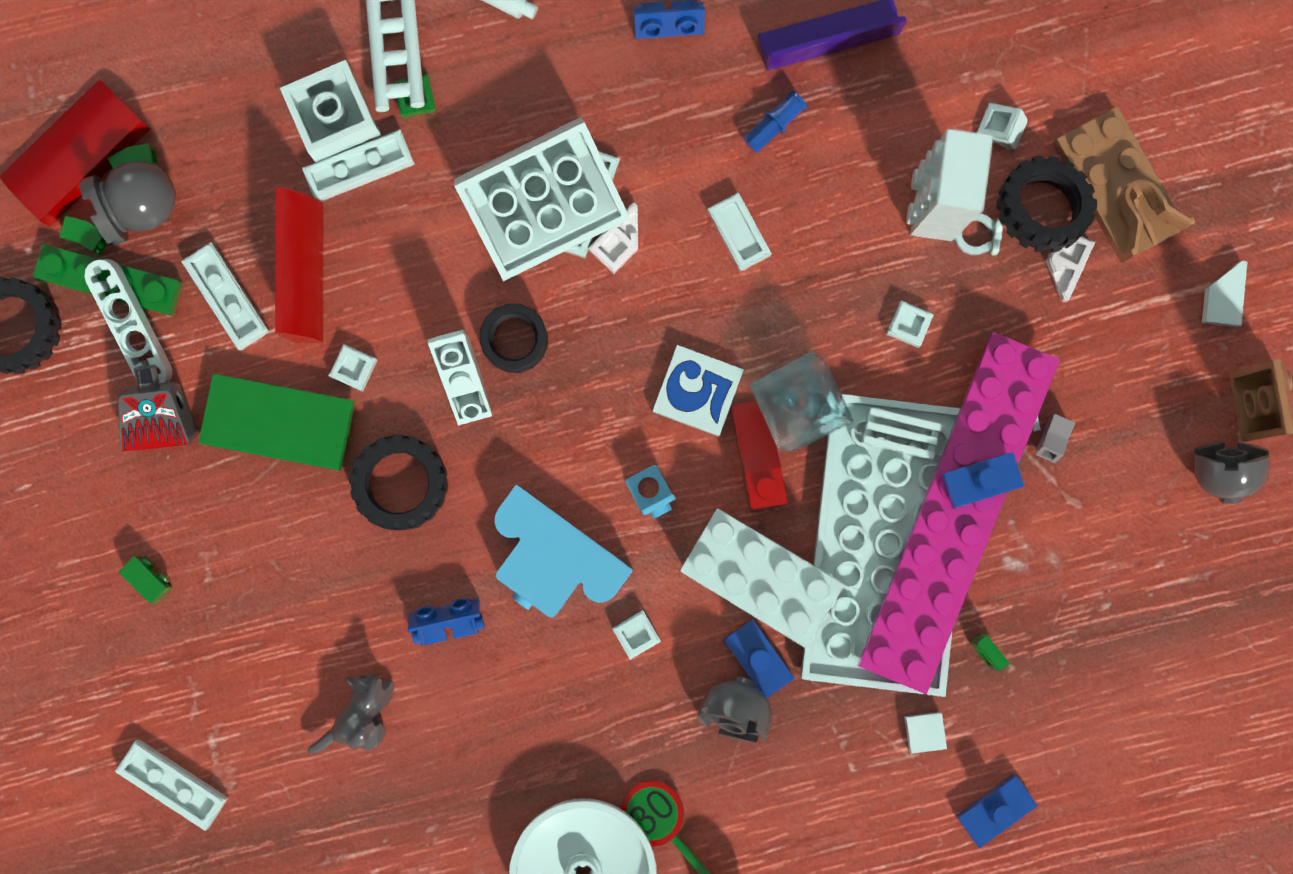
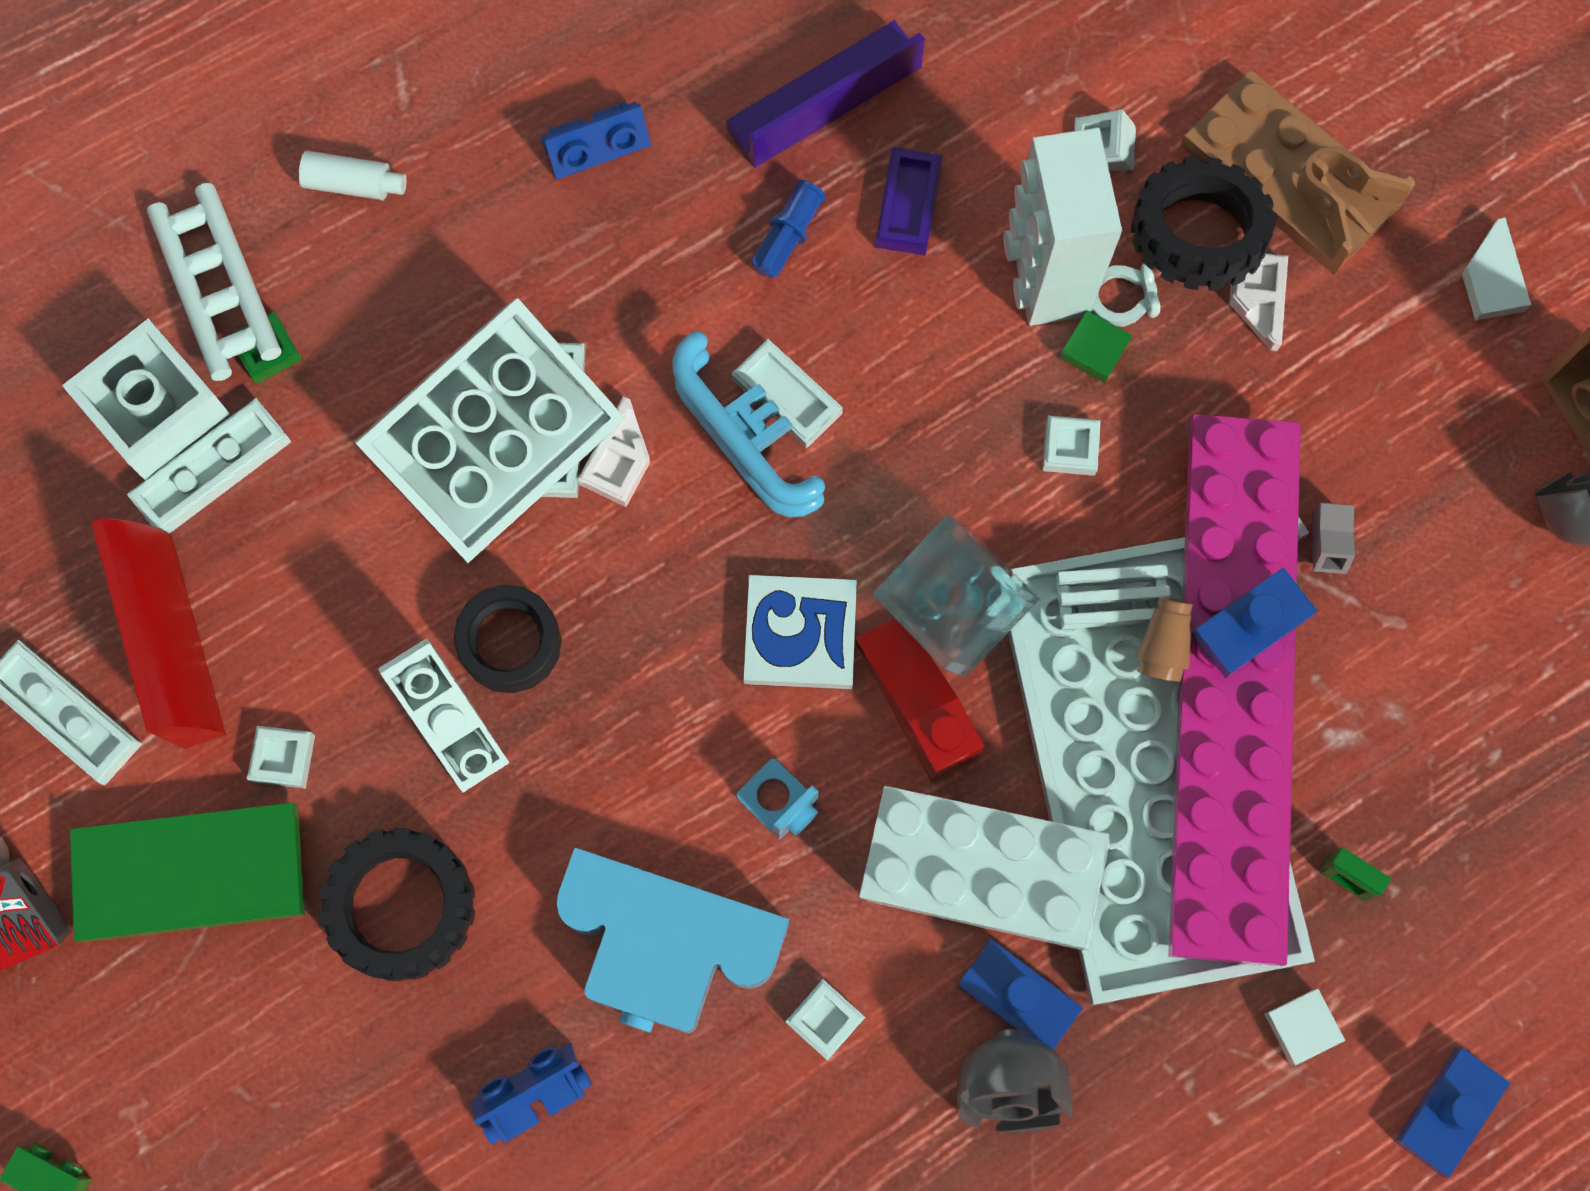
camera: 15 degrees left, 10 degrees down
none -> medium azure piece [672,331,825,518]
none -> dark purple tile [875,147,942,256]
none -> green tile [1059,310,1133,384]
none -> medium nougat cone [1135,597,1193,682]

